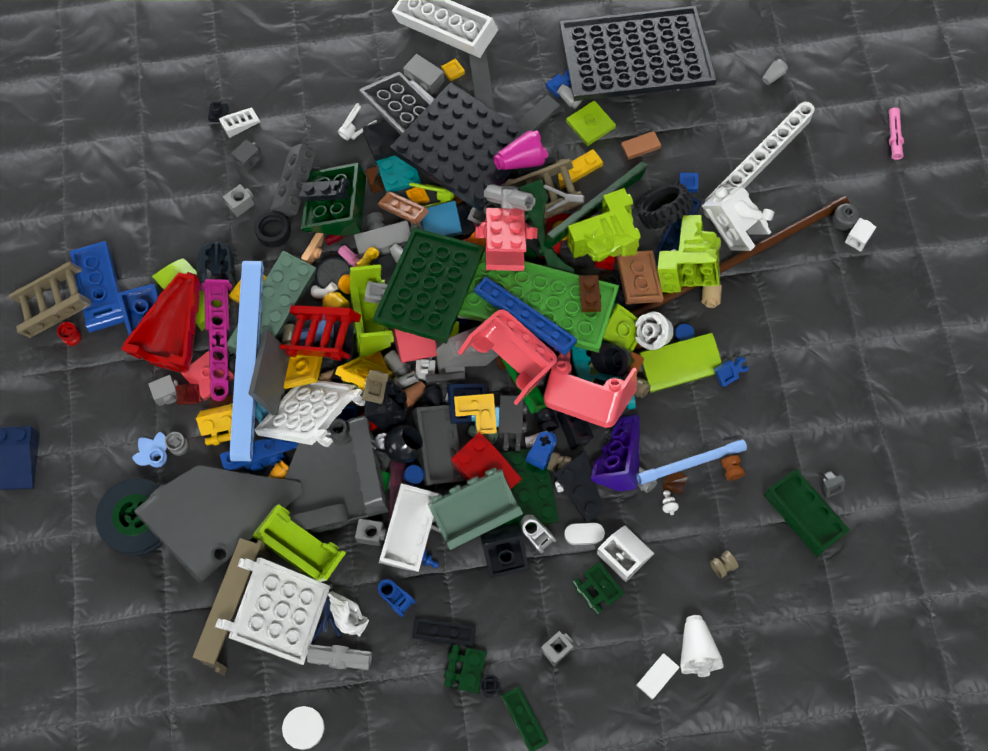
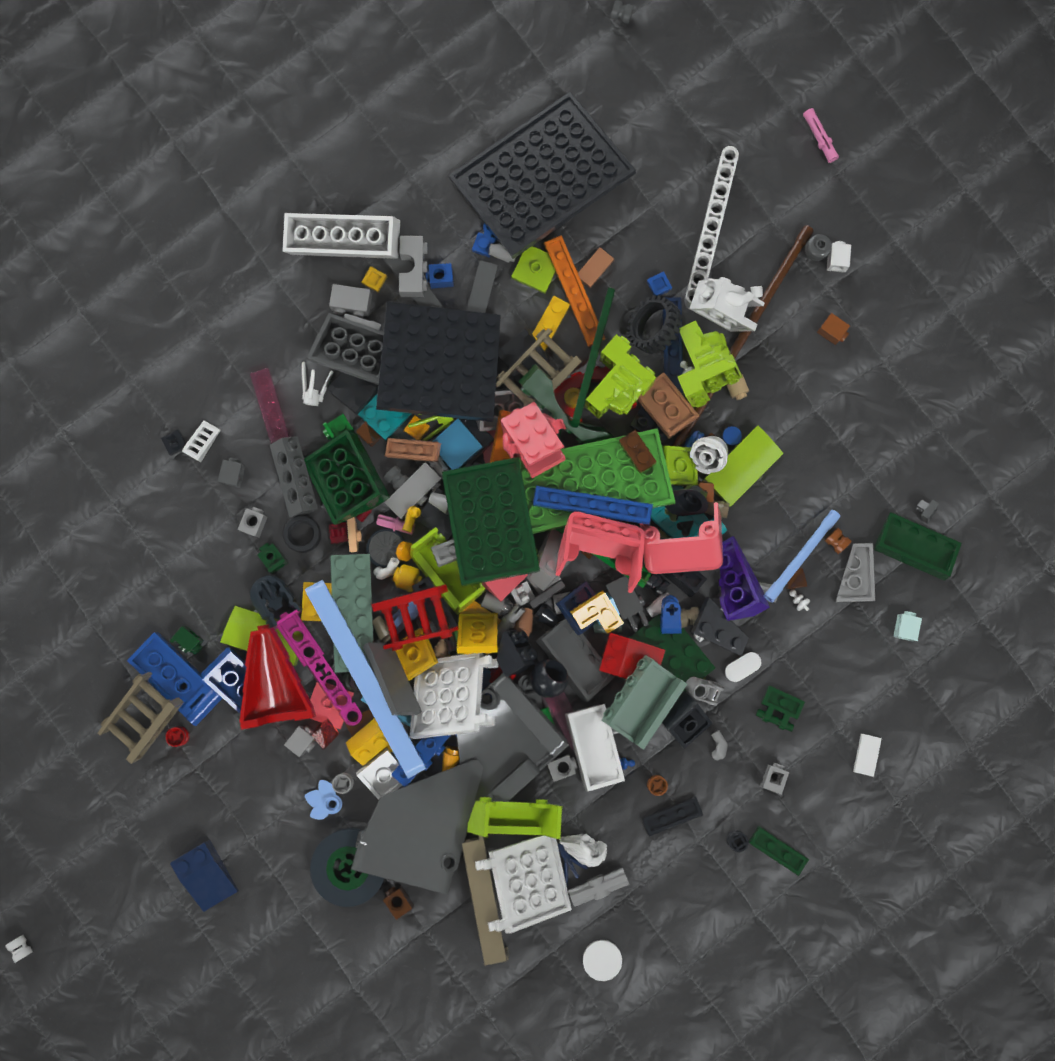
camera: 30 degrees left, 15 degrees up
black plate [299,178,350,201] -> none
dark tan bracket [362,370,389,404] -> none
blue piece [378,579,416,617] -> none
blue tile [403,465,424,486] -> none
dark green plate [444,645,487,694] -> none
light grey piece [484,184,535,211] -> none
dark pink cone [493,130,548,170] -> none
light grey plant [543,185,585,212] -> none
white slope [597,526,654,582] -> none
white cone [680,615,723,677] -> none
dark tan wheel [710,550,739,579] -> none
blue plate [714,357,749,387] -> none
light grey cone [762,59,788,85] -> none
none -> dark green brick [170,626,204,655]
none -> clear pink plate [250,368,290,444]
none -> dark green brick [257,543,289,574]
none -> green bracket [322,414,354,440]
none -> dark red tile [328,522,349,544]
none -> white plate [356,748,402,800]
none -> reddish brown brick [383,886,414,920]
none -> light grey arch [399,236,428,297]
none -> blue brick [426,263,454,288]
none -> orange tile [544,235,606,347]
none -> dark orange wheel [647,775,668,796]
none -> light grey arm [711,730,728,761]
none -> dark orange brick [817,313,850,345]
none -> light grey wing [835,543,875,602]
none -> light aqua brick [893,611,922,641]

